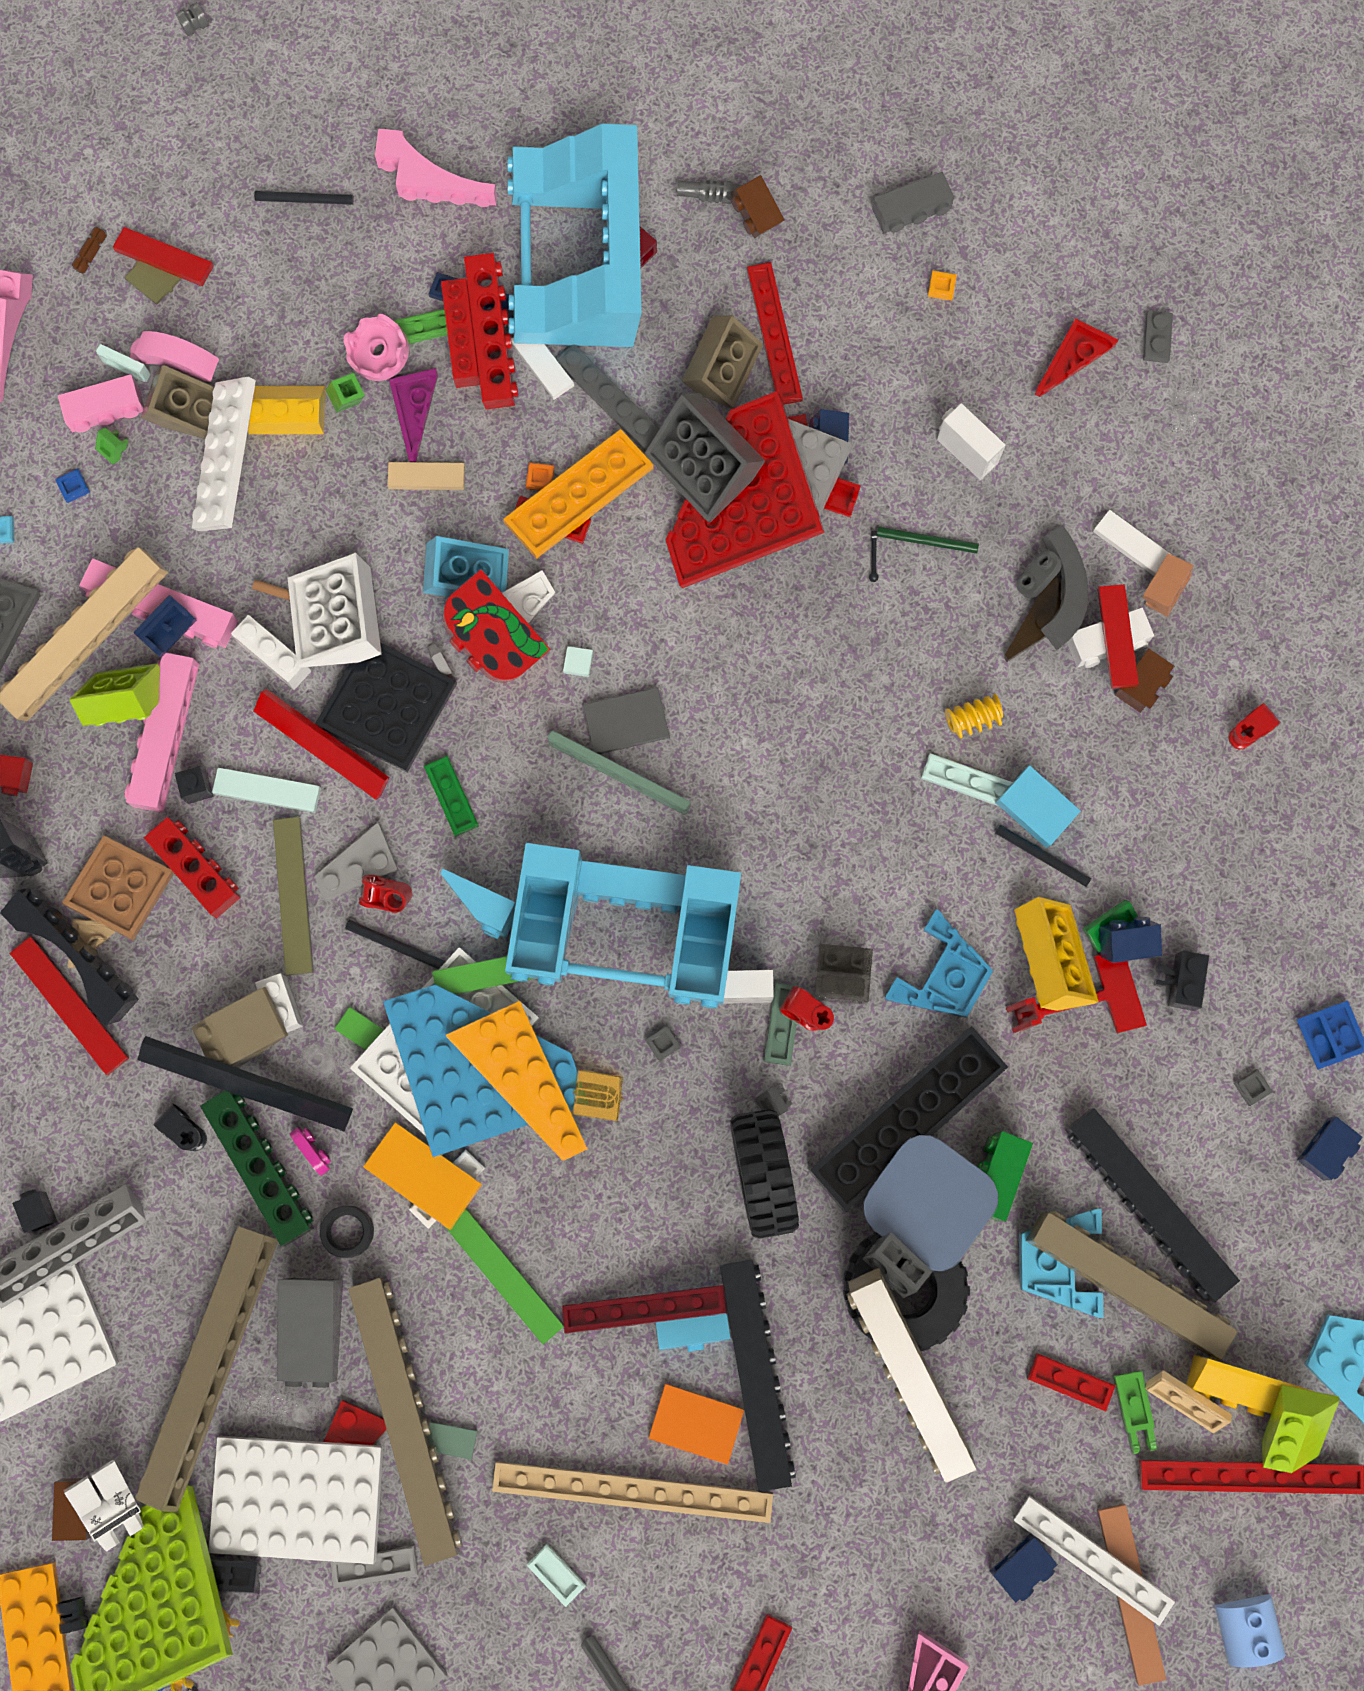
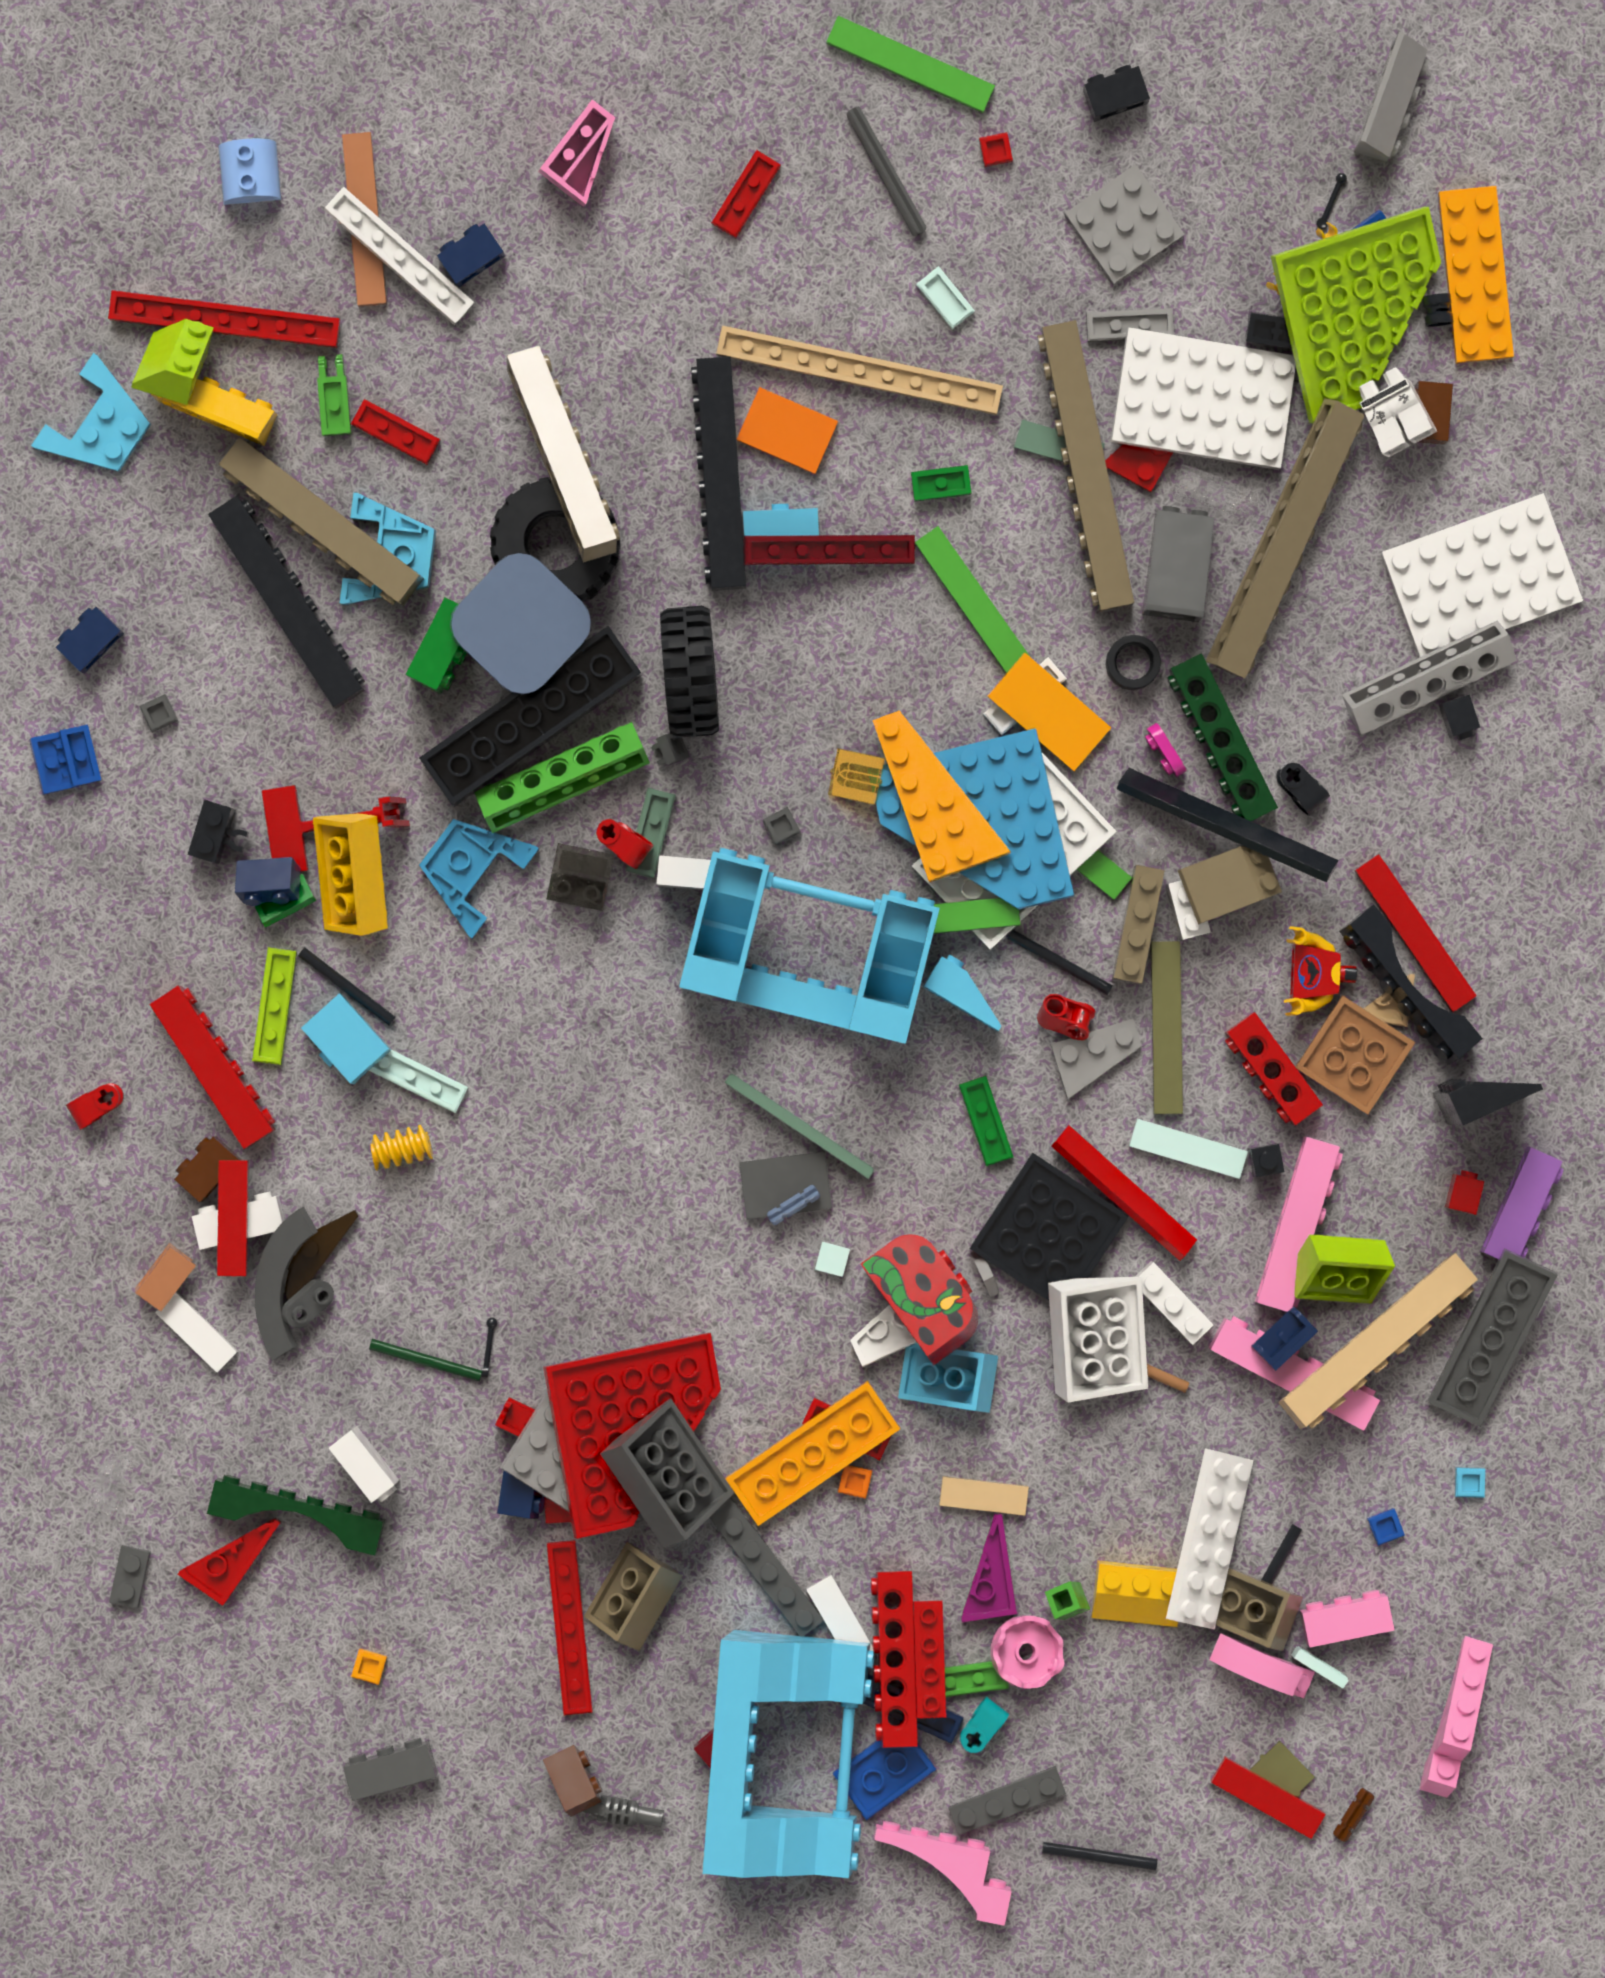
camera: 175 degrees left, 10 degrees up
bright green tile [95,427,128,464] -> none
dark grey brick [863,1232,933,1298] -> none
tan tile [1145,1370,1232,1433] -> none
none -> red brick [149,985,276,1149]
none -> dark green arch [207,1475,386,1556]
none -> lime tile [252,947,297,1065]
none -> bright green brick [474,722,650,833]
none -> sand blue axle [767,1185,820,1225]
none -> blue tile [833,1741,936,1820]
none -> green plate [911,465,972,502]
none -> dark grey plate [948,1766,1066,1835]
none -> teal piece [960,1696,1009,1753]
none -> dark tan brick [1112,865,1165,984]
none -> black bar [1261,1524,1302,1584]
none -> torso [1284,926,1357,1016]

